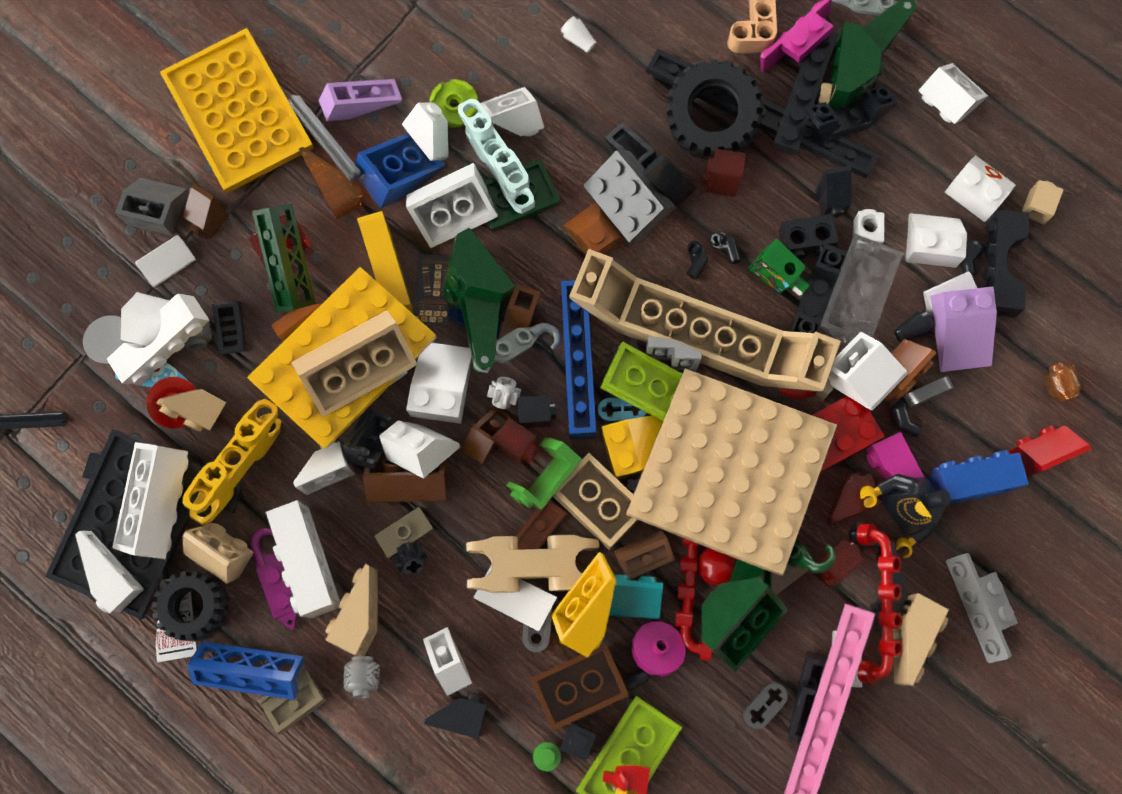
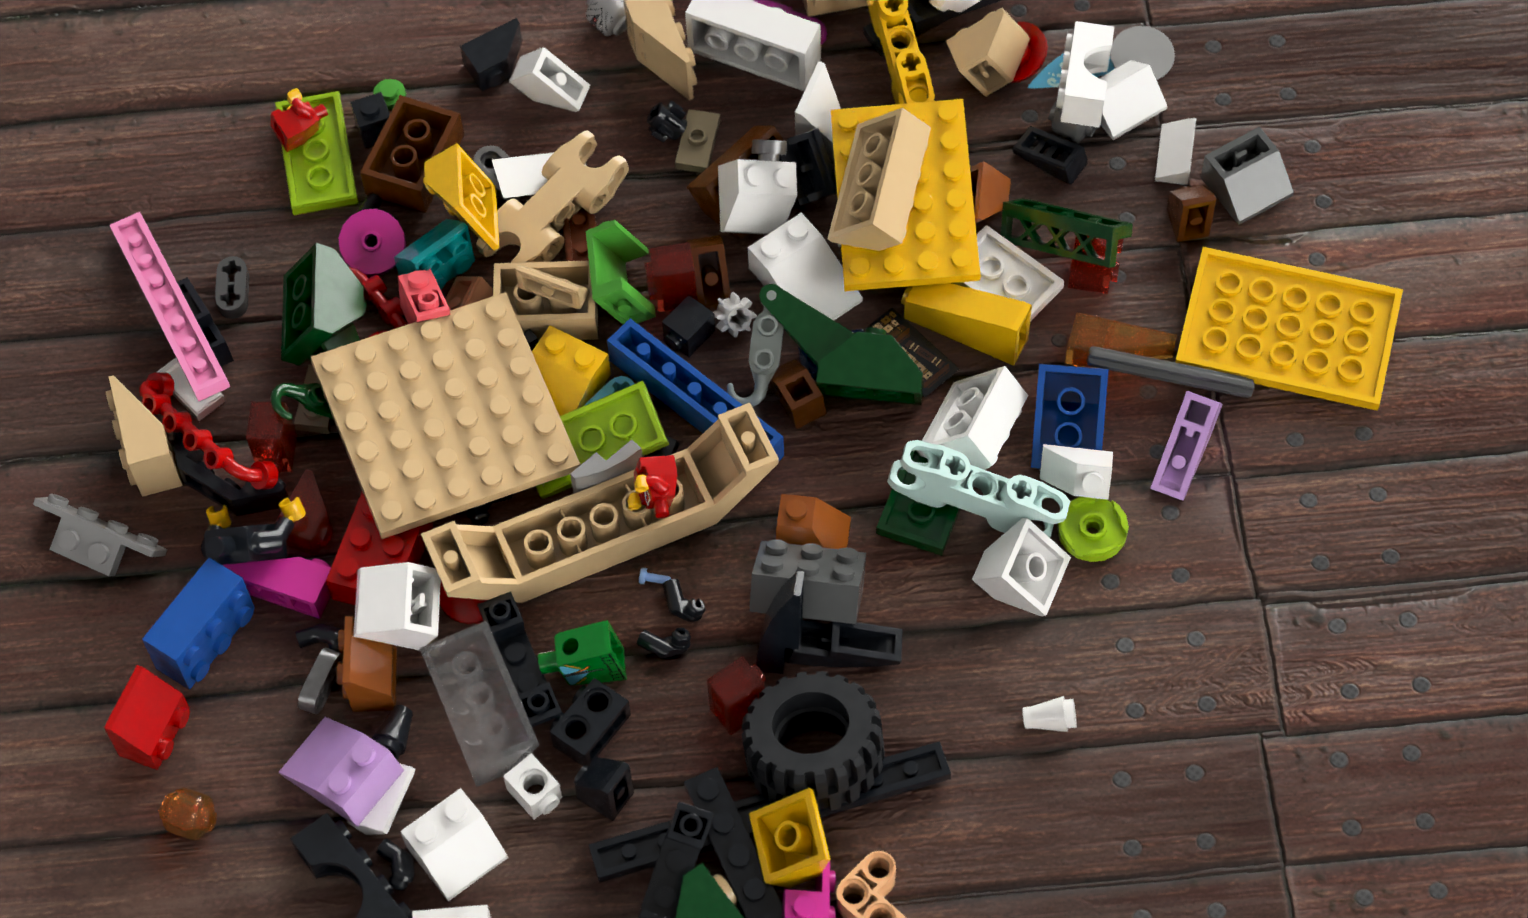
camera: 135 degrees right, 15 degrees down
none -> coral slope [398,269,450,324]
none -> tan slope [515,266,589,309]
none -> red piece [627,455,677,518]
none -> light blue piece [638,568,671,585]
none -> yellow slope [749,788,830,888]
none -> flat silver plate [752,140,787,161]
none -> white plate [955,225,1064,322]

